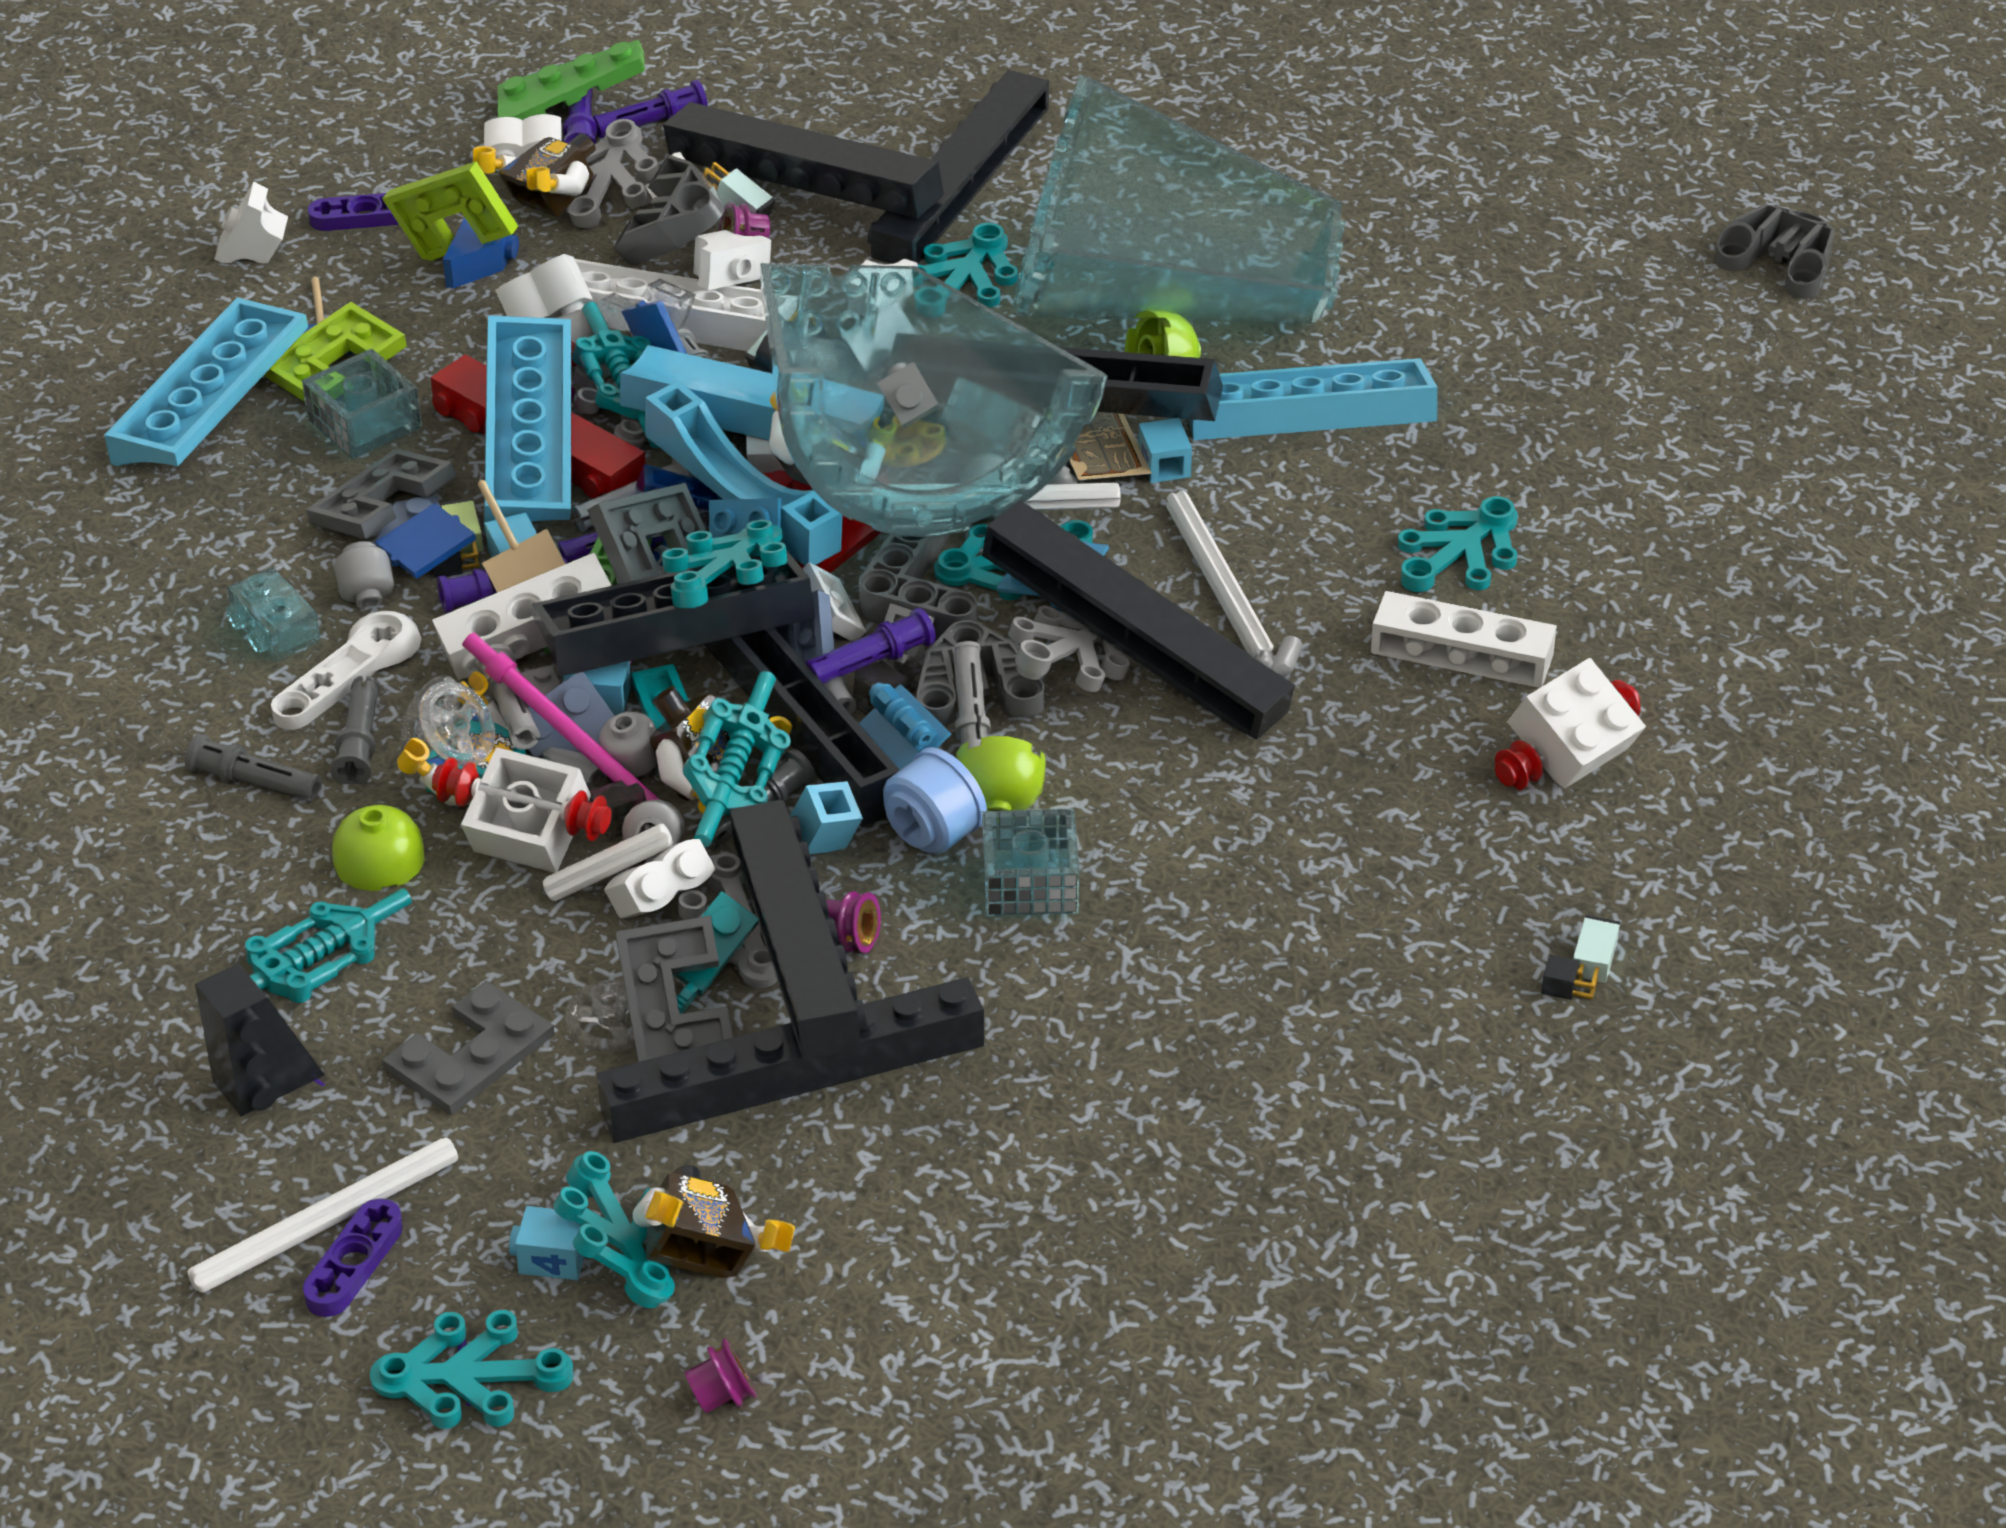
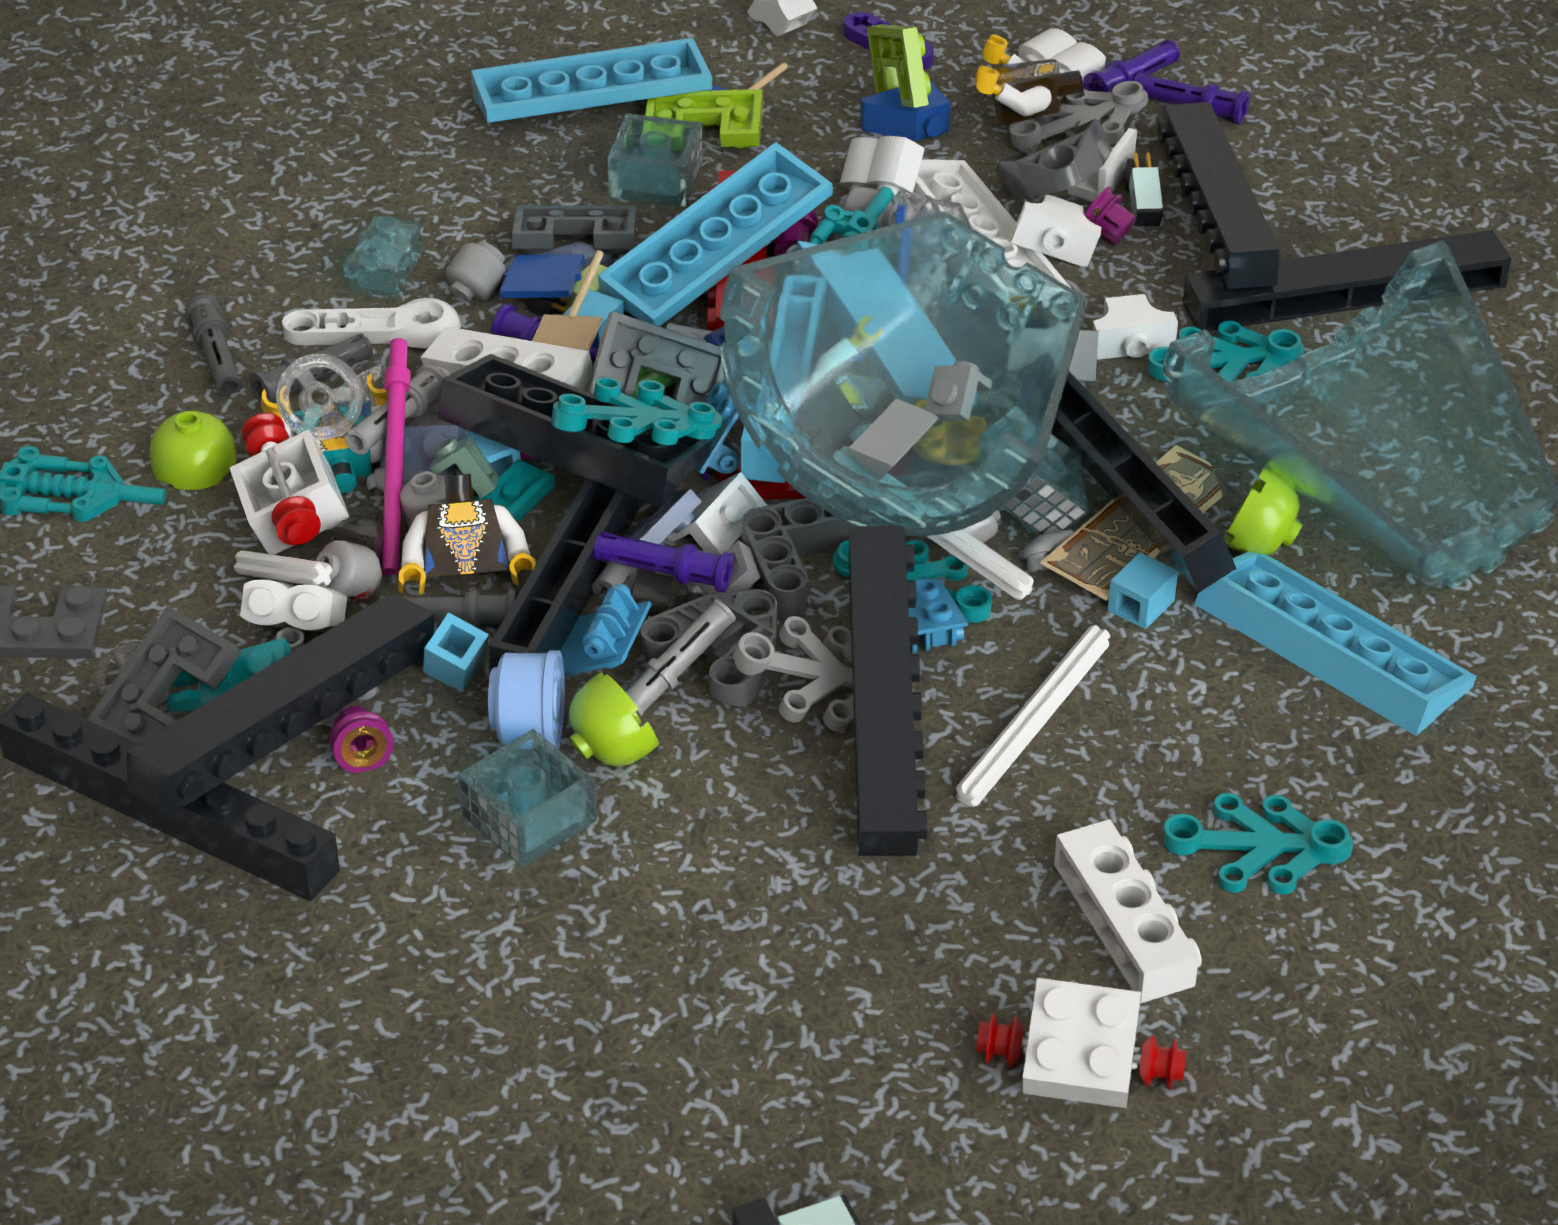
camera: 50 degrees right, 0 degrees up
bright green wing [498,40,645,120] -> none
teal bar [682,671,791,847] -> none
light grey arm [1251,636,1303,676] -> none
none -> sand green bracket [429,435,499,499]
none -> light grey slope [846,398,938,482]

